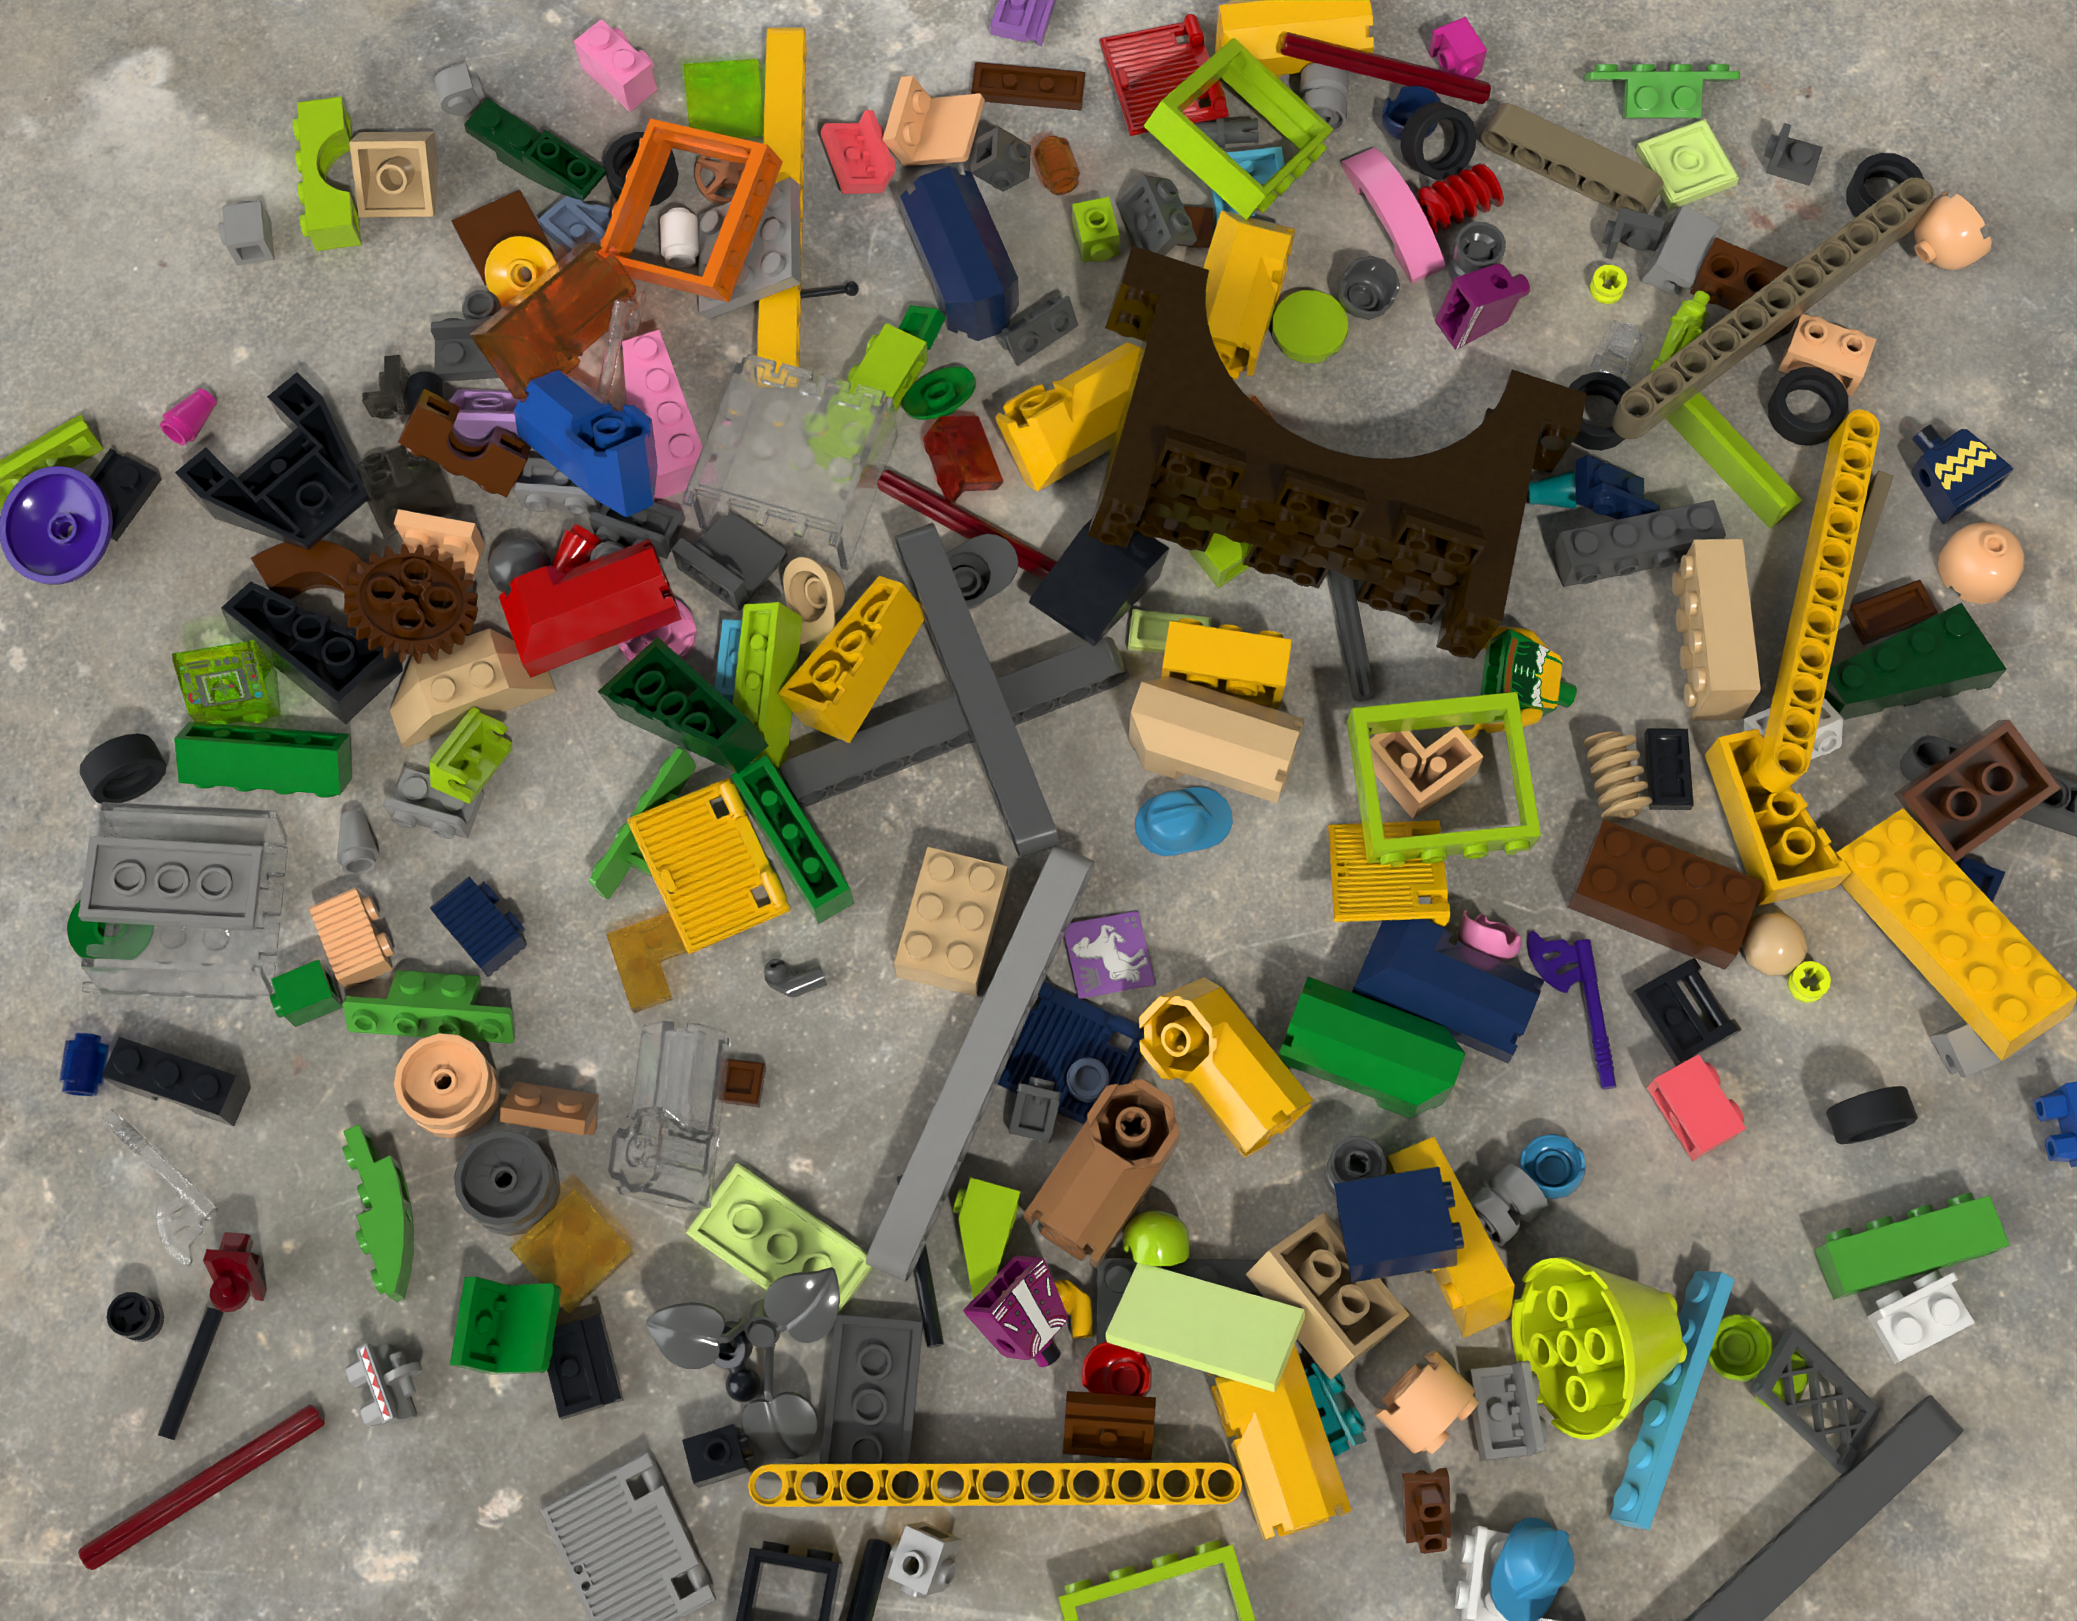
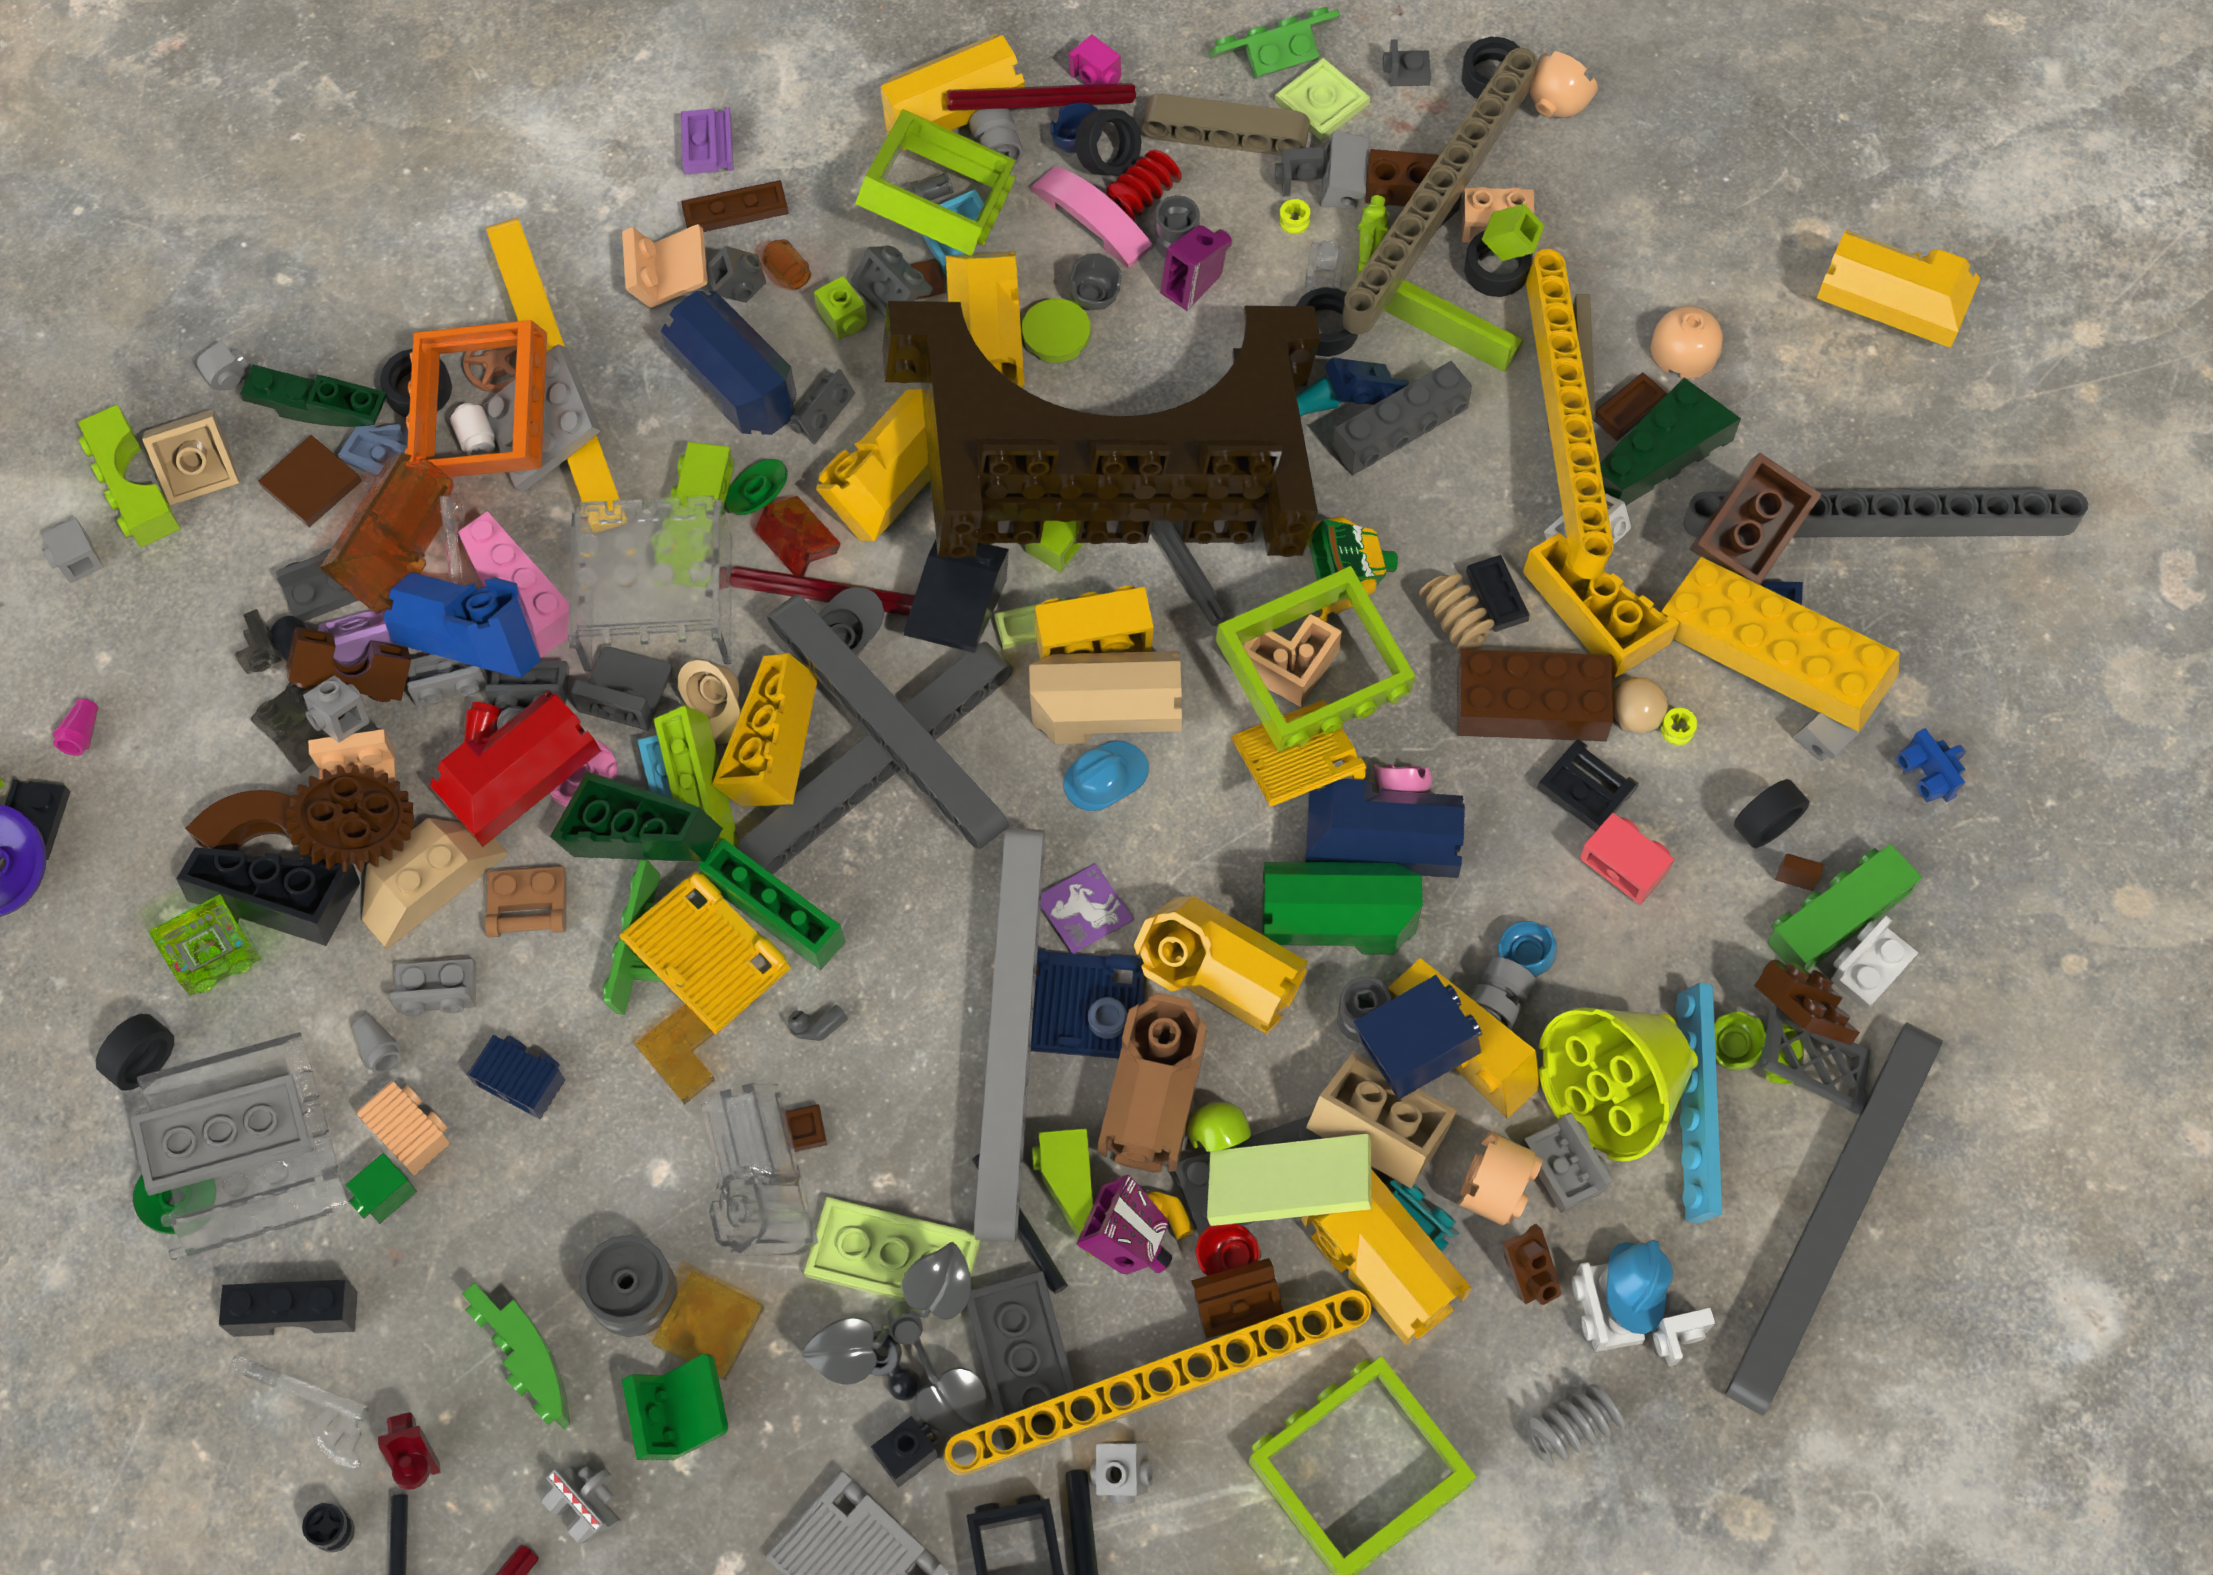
camera: 20 degrees left, 5 degrees down
clear blue brick [59,1033,109,1097] -> none
green brick [174,722,352,798] -> none
black wedge [175,372,370,550] -> none
bright green bracket [343,970,515,1044] -> none
light nougat wheel [394,1033,501,1138] -> none
lime hinge [429,707,513,804] -> none
dark grey plate [462,290,502,320] -> none
yellow dish [485,236,560,314] -> none
dark grey hair [488,537,552,595] -> none
medium nougat bracket [500,1081,599,1135] -> none
black plate [547,1313,624,1420] -> none
bright pink brick [574,19,657,112] -> none
clear neon green bracket [683,59,764,138] -> none
black hinge [800,281,859,299] -> none
coral bracket [820,110,895,194] -> none
tan brick [894,847,1009,997] -> none
green plate [898,305,946,350] -> none
dark grey bracket [1009,1076,1062,1143] -> none
red window [1099,14,1229,136] -> none
dark purple piece [1528,931,1617,1090] -> none
tan brick [1672,539,1761,721] -> none
dark blue torso [1911,424,2013,524] -> none
none -> light grey brick [303,675,370,743]
none -> medium nougat plate [485,866,567,938]
none -> lime brick [1482,204,1545,261]
none -> reddish brown plate [1754,960,1860,1045]
none -> reddish brown tile [1775,854,1824,891]

